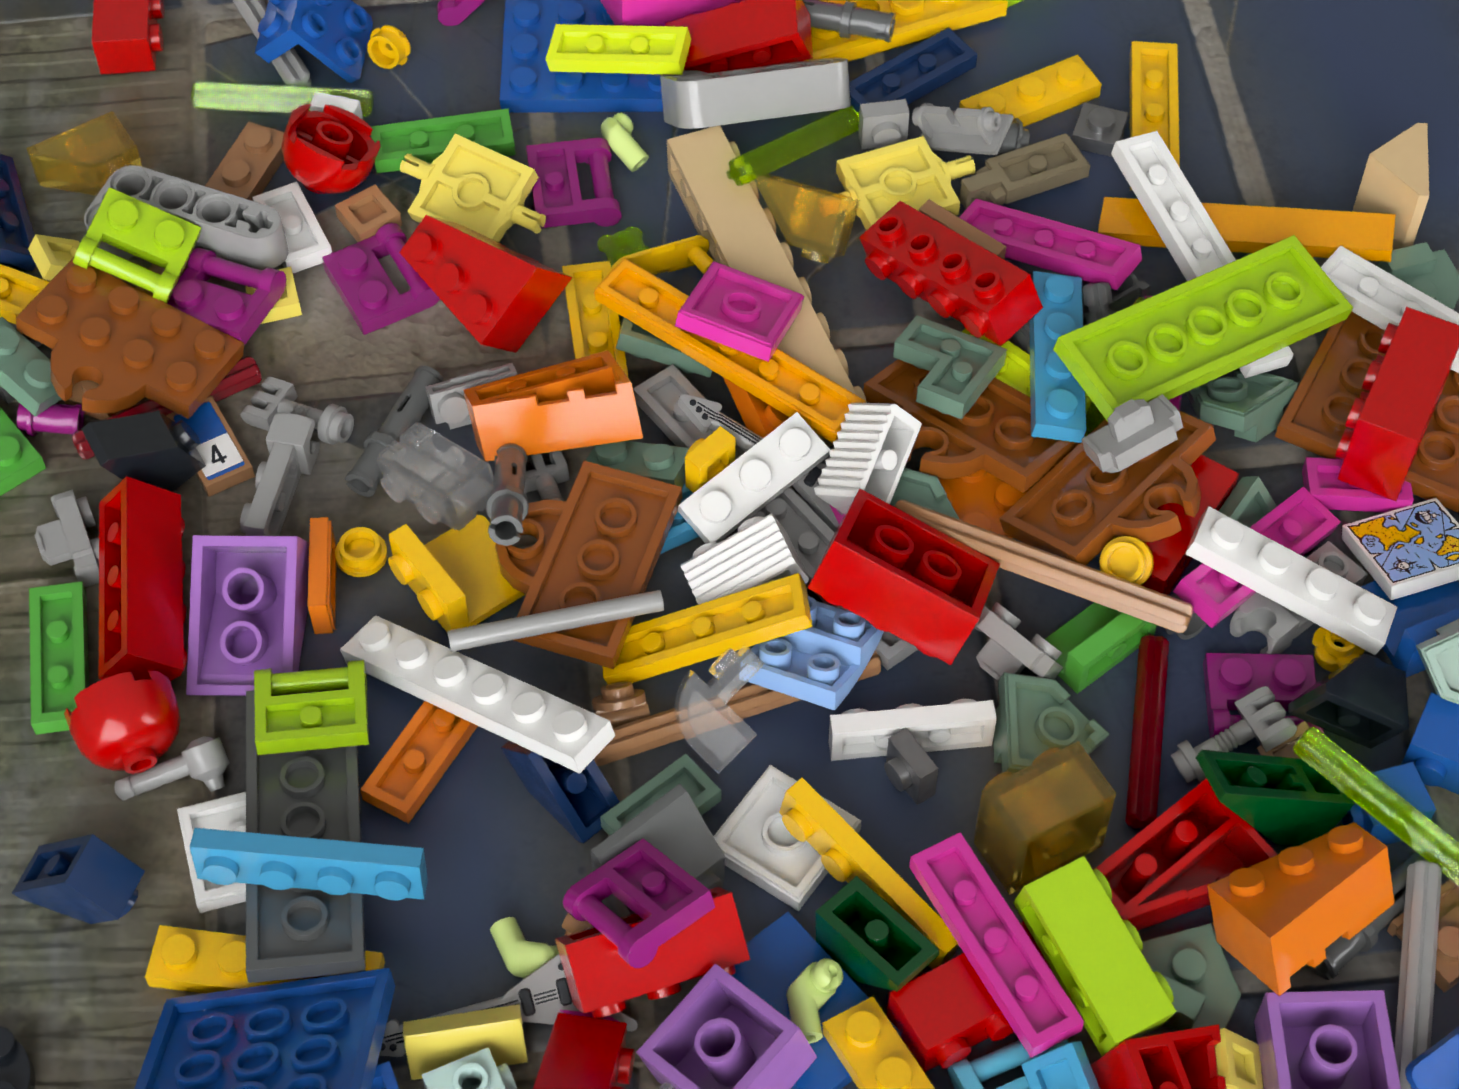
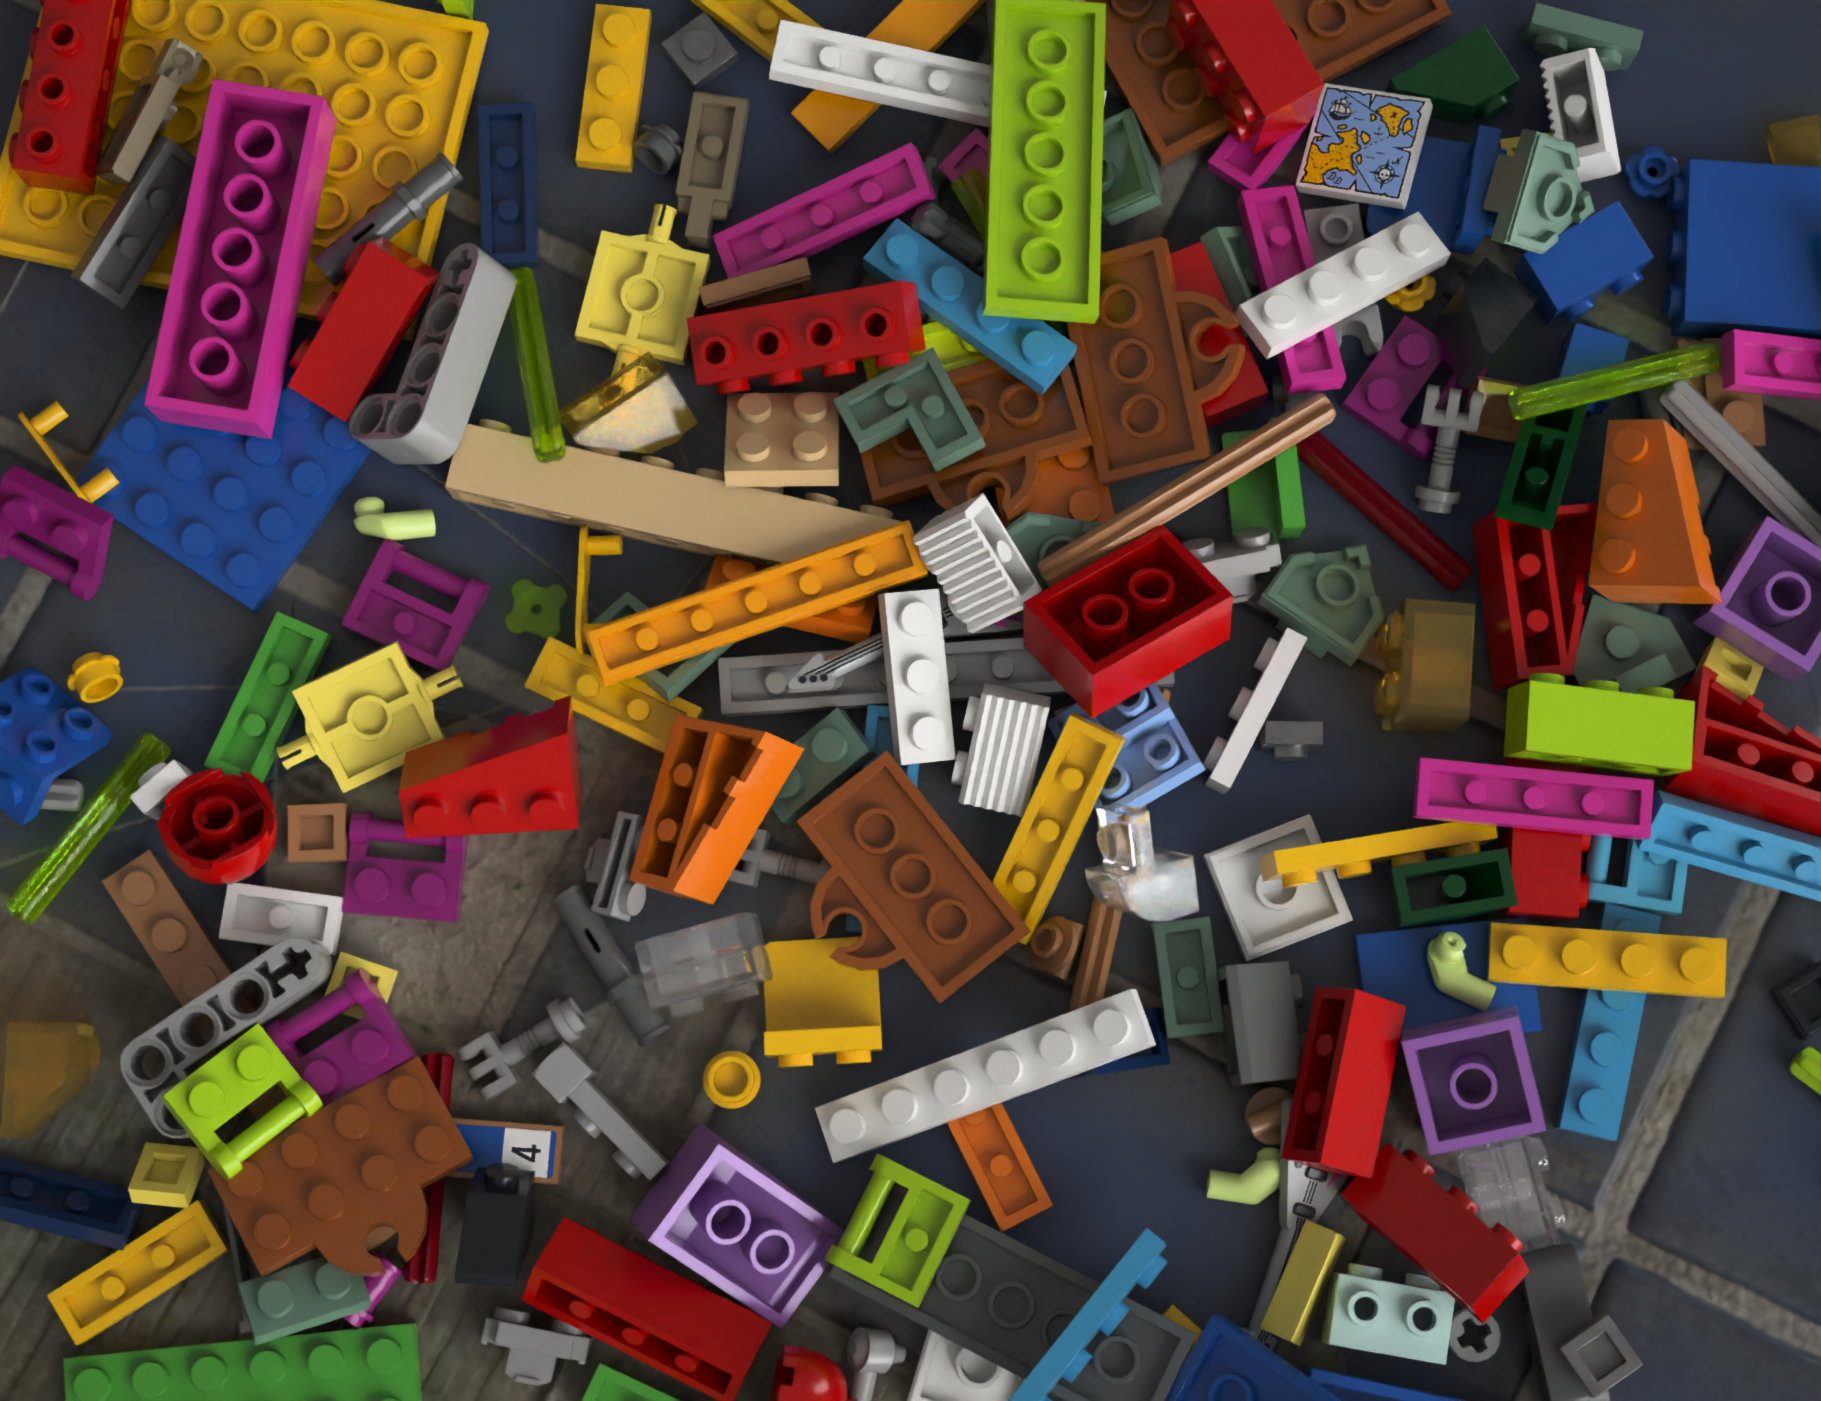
camera: 55 degrees left, 25 degrees up
orange tile [307,517,337,634] -> none
light grey bar [447,590,664,652] -> none
dark grey pin [486,443,529,546] -> none
neon yellow plate [546,24,691,75] -> none
magenta plate [563,838,715,968] -> none
dark pink tile [675,262,804,362] -> none
yellow plate [685,426,735,493] -> none
light grey plate [858,99,909,150] -> none
light grey hinge [912,103,1014,155] -> none
light grey piece [1081,394,1184,473] -> none
yellow plate [1099,536,1154,585] -> none
none -> tan plate [724,392,839,487]

